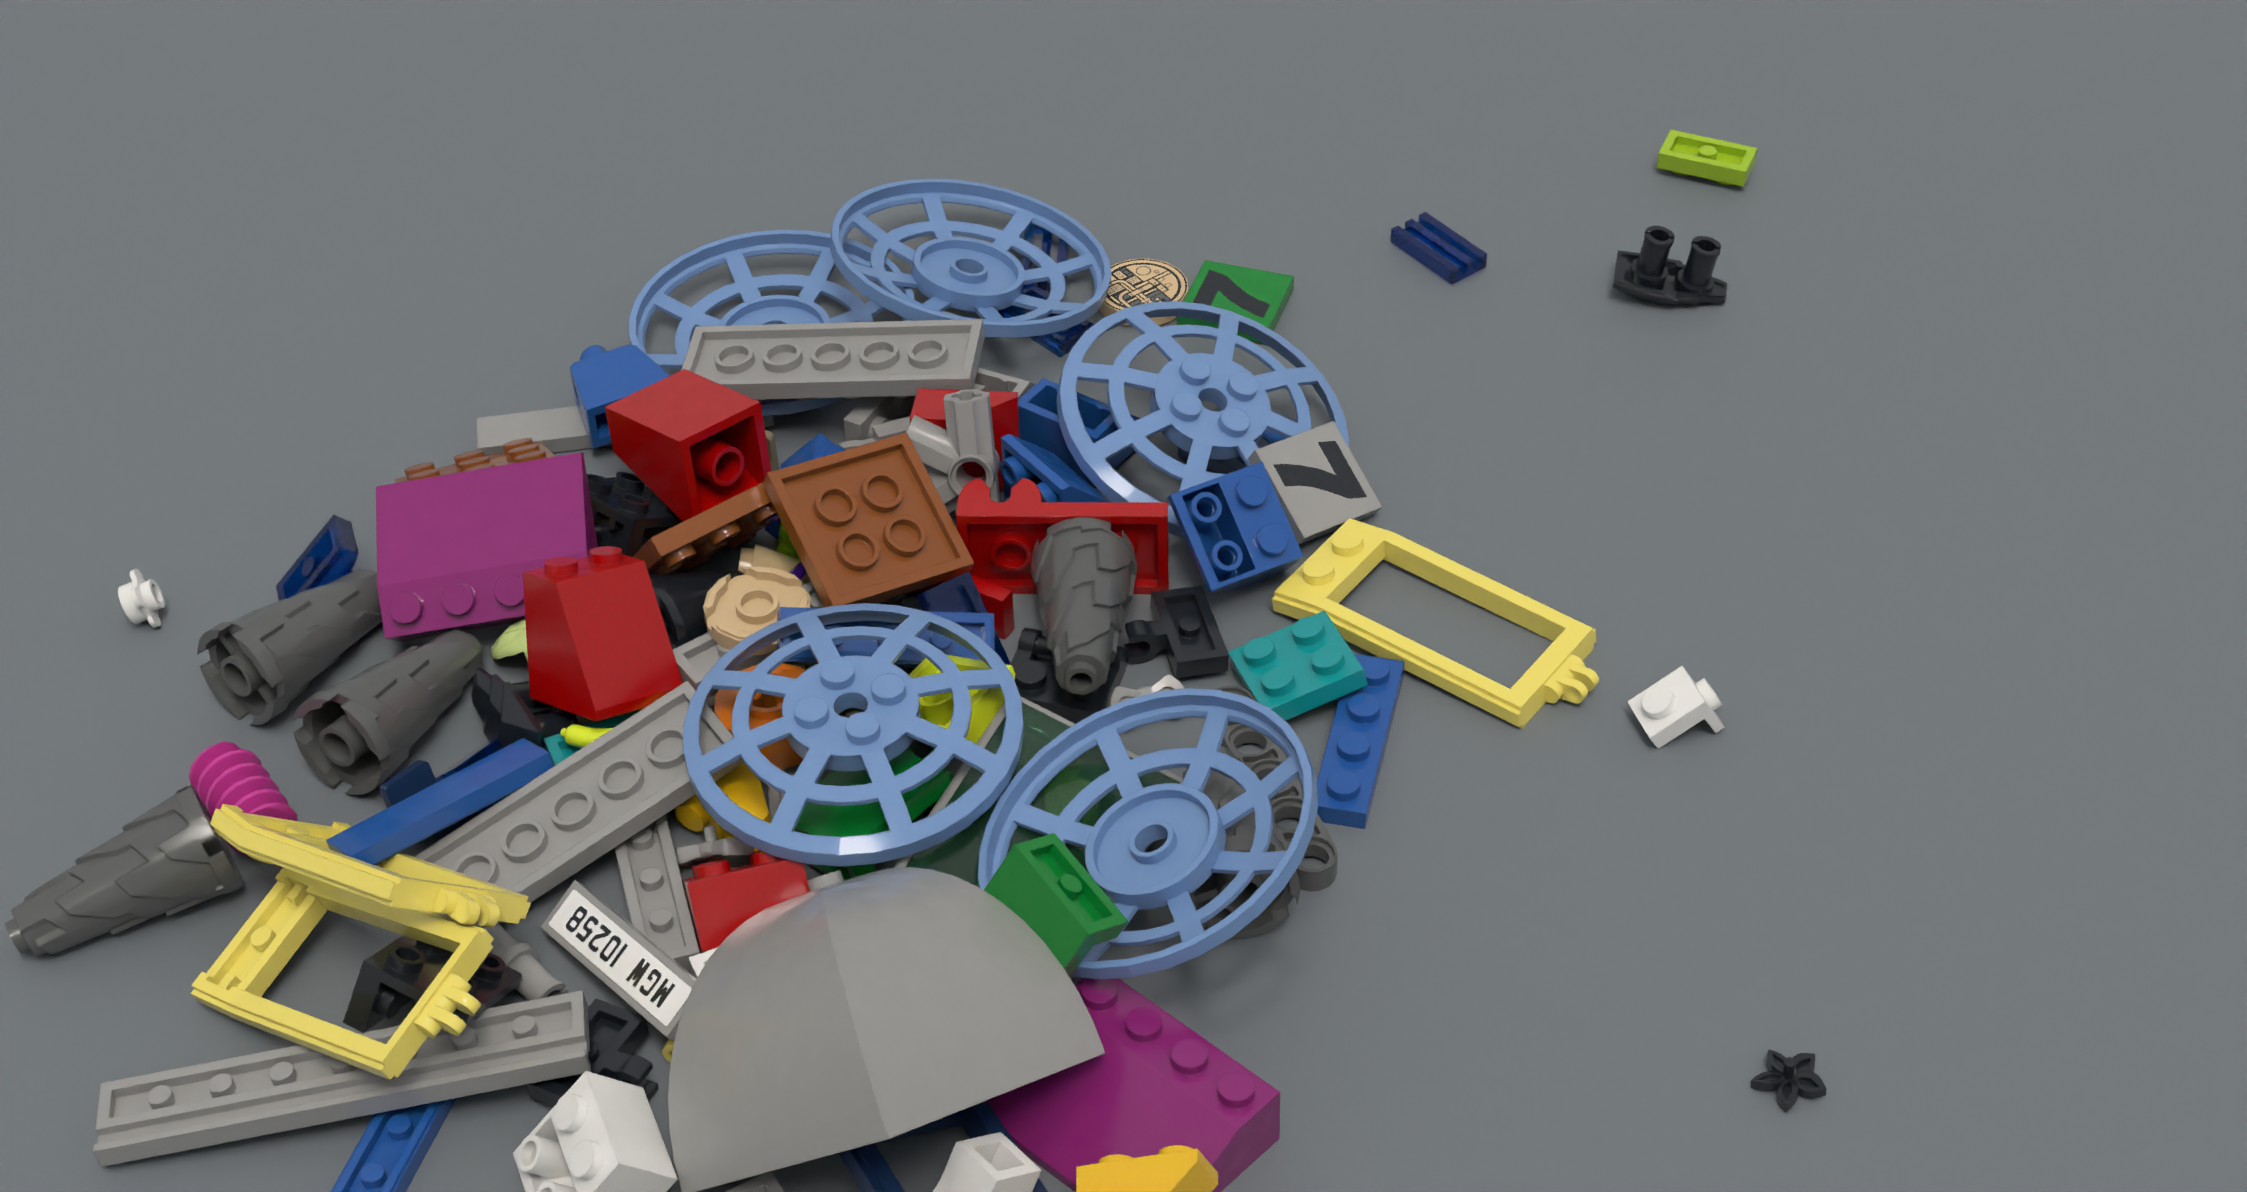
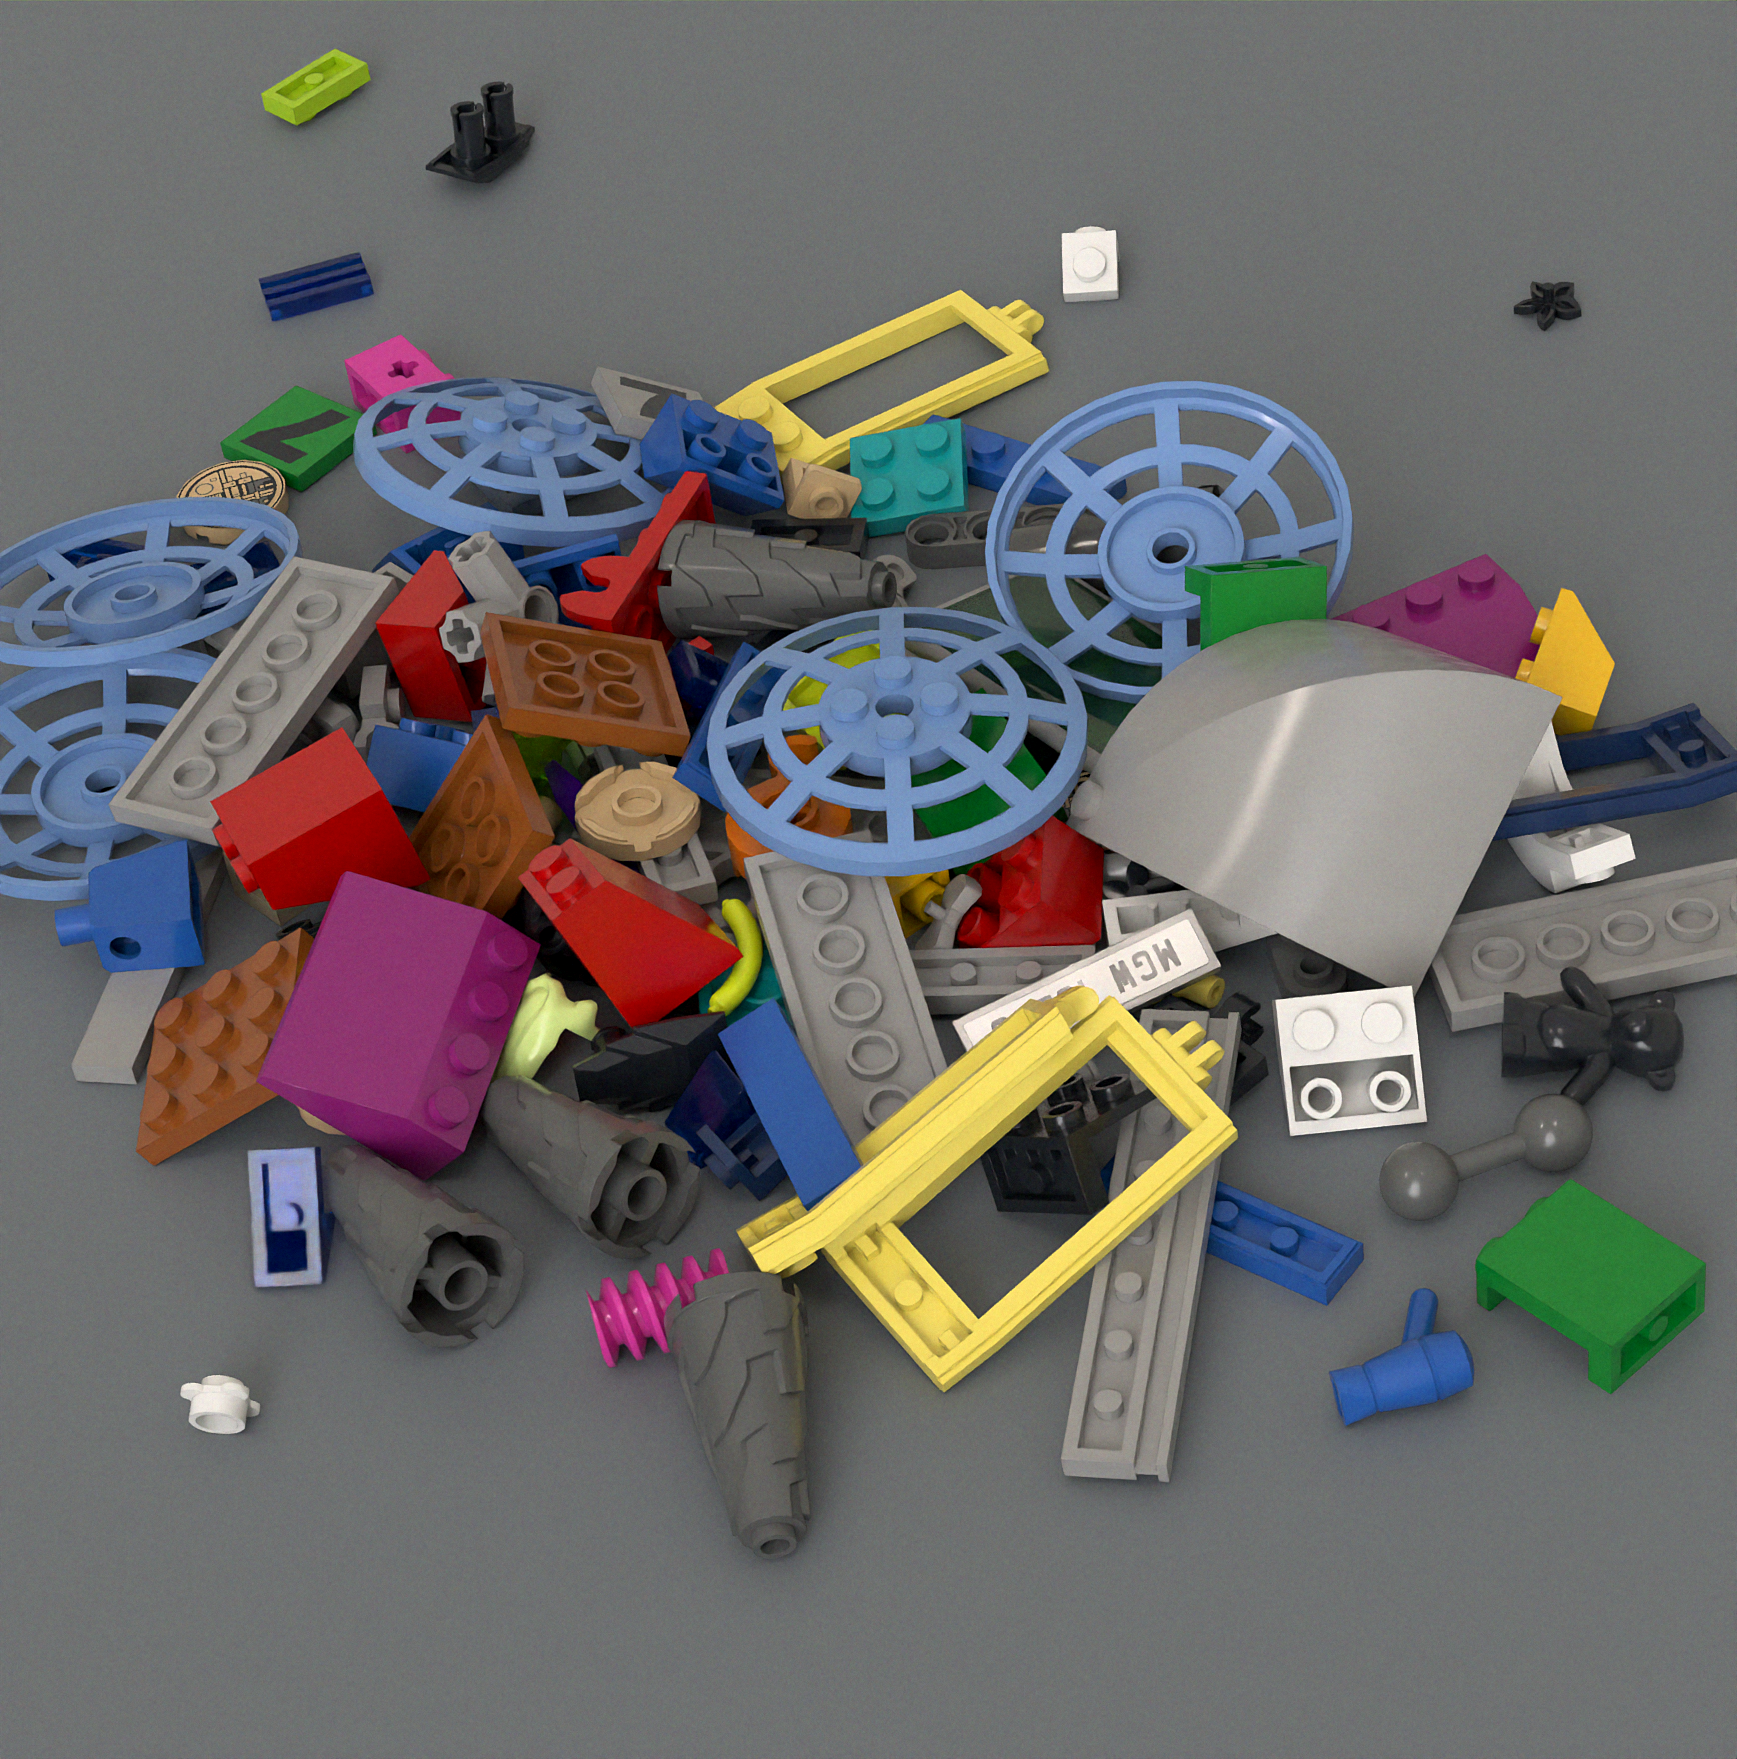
camera: 65 degrees left, 0 degrees up
none -> dark pink brick [344,334,461,454]
none -> tan bracket [782,458,862,519]

